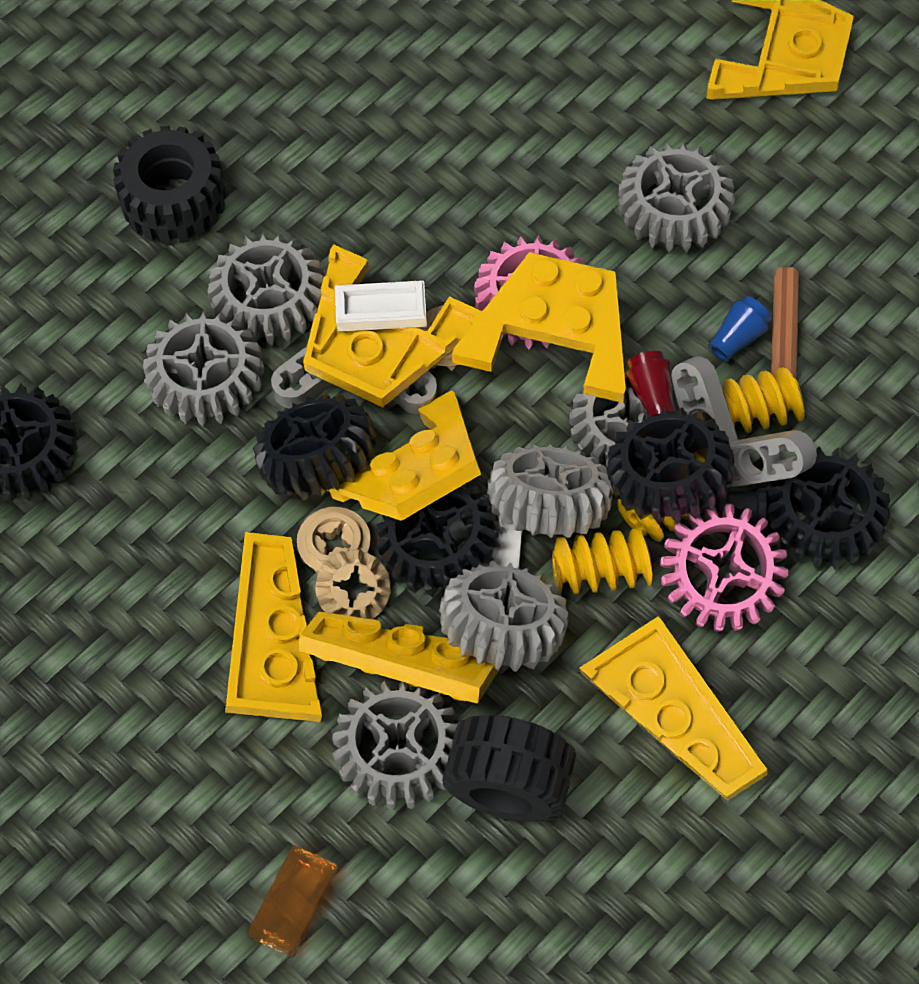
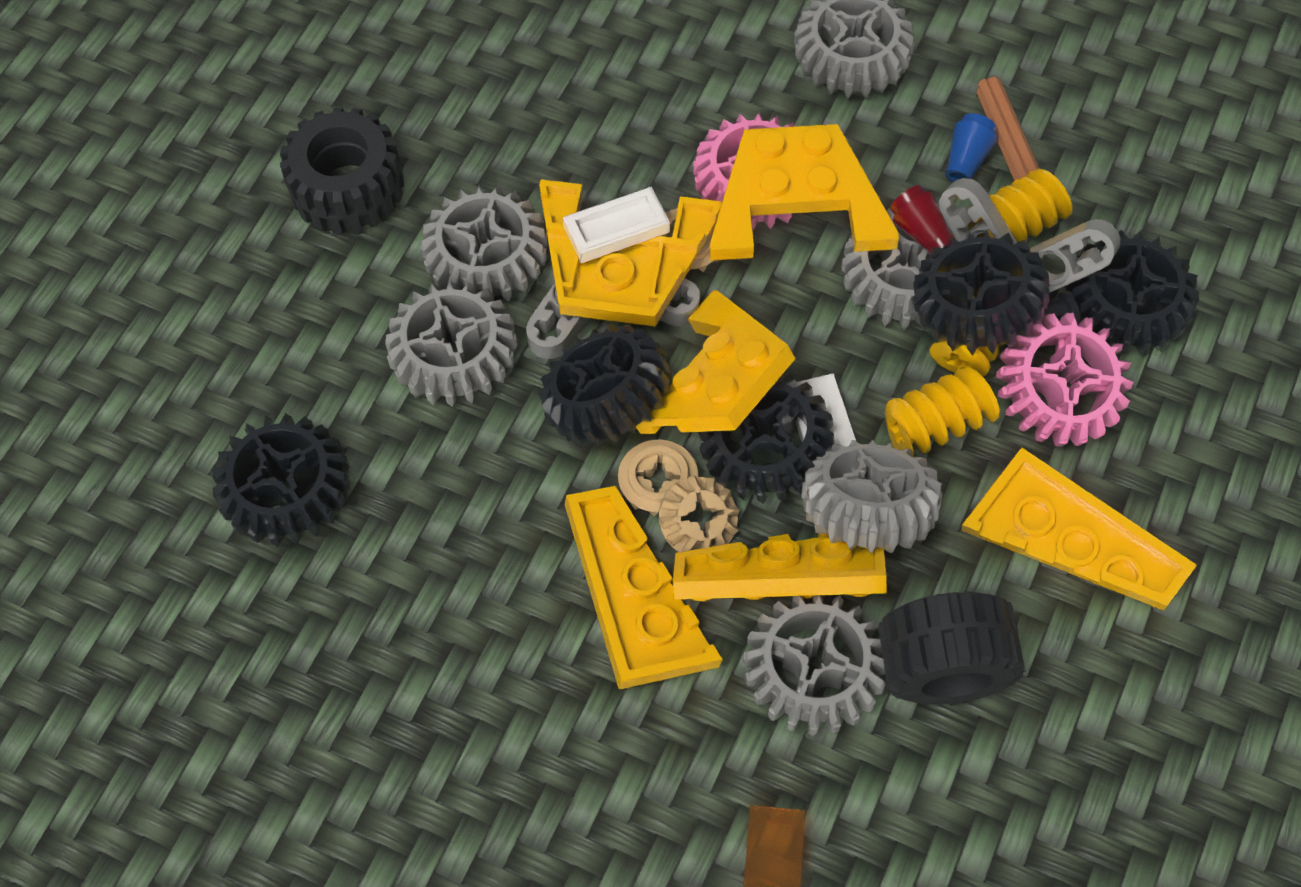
camera: 20 degrees left, 0 degrees up
light grey gear [487,444,613,538] -> none

